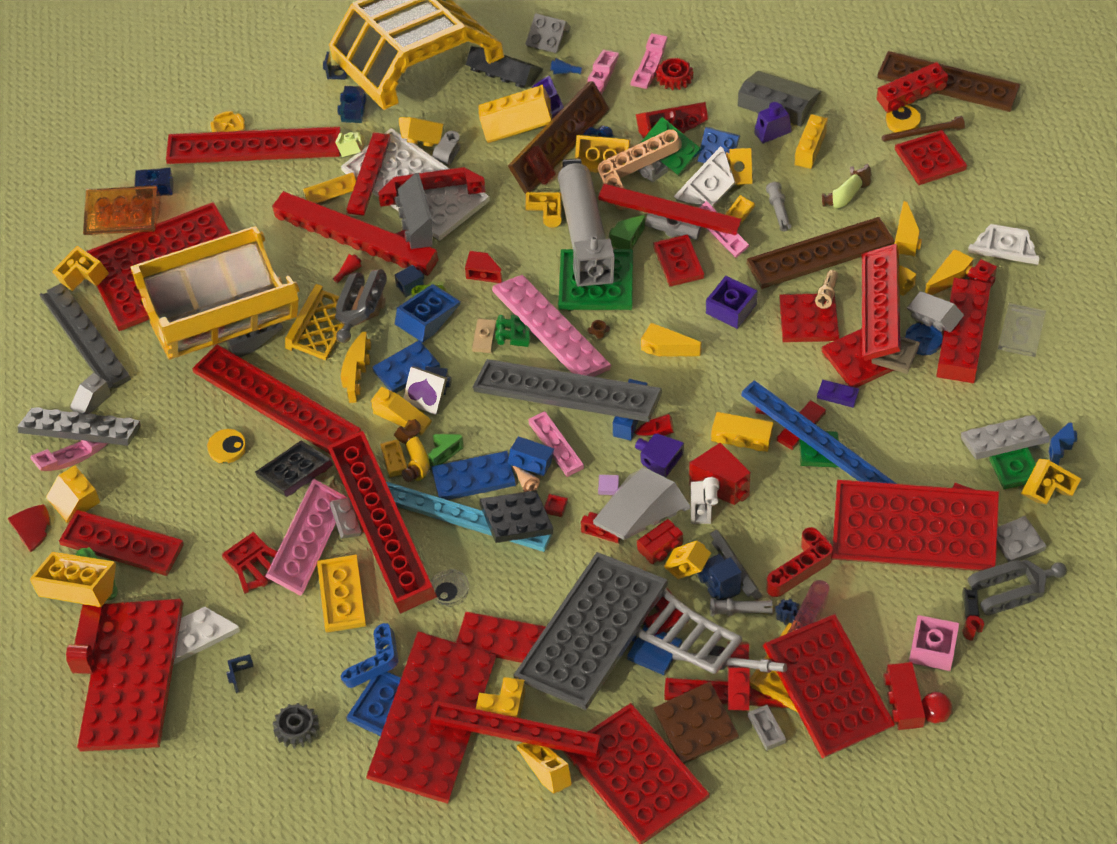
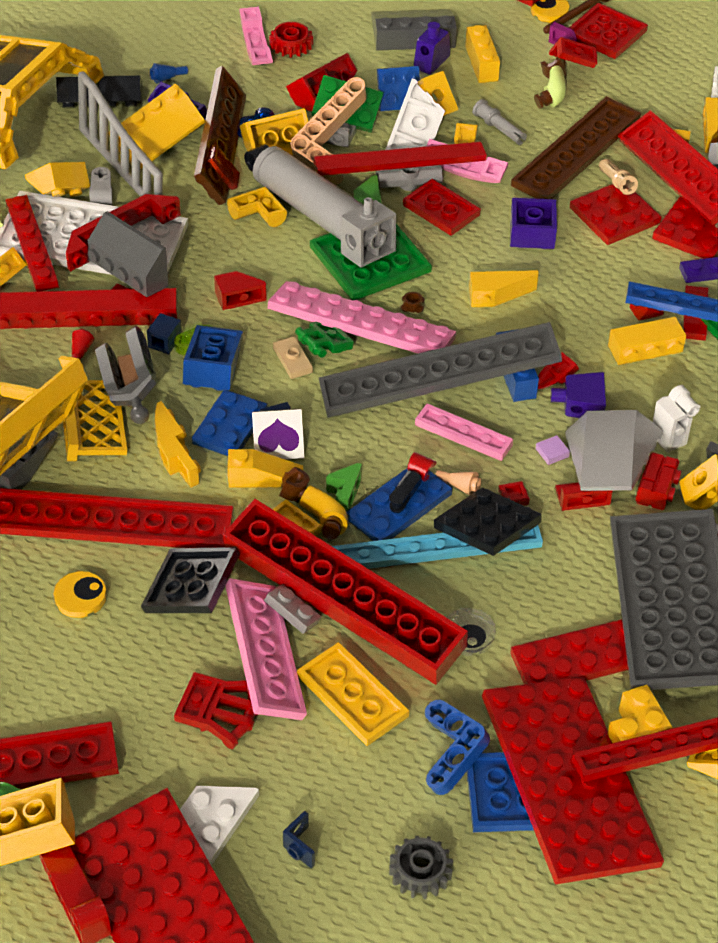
camera: 35 degrees left, 5 degrees down
blue brick [508,436,554,476] -> none
light grey bracket [526,13,570,53] -> none
bright pink slope [588,50,619,95] -> none
red slope [689,442,751,505] -> none
yellow slope [895,201,922,256] -> none
none -> light grey bar [78,71,163,197]
none -> black piece [389,452,437,513]
none -> magenta plate [548,22,577,45]
none -> red panel [549,37,597,68]

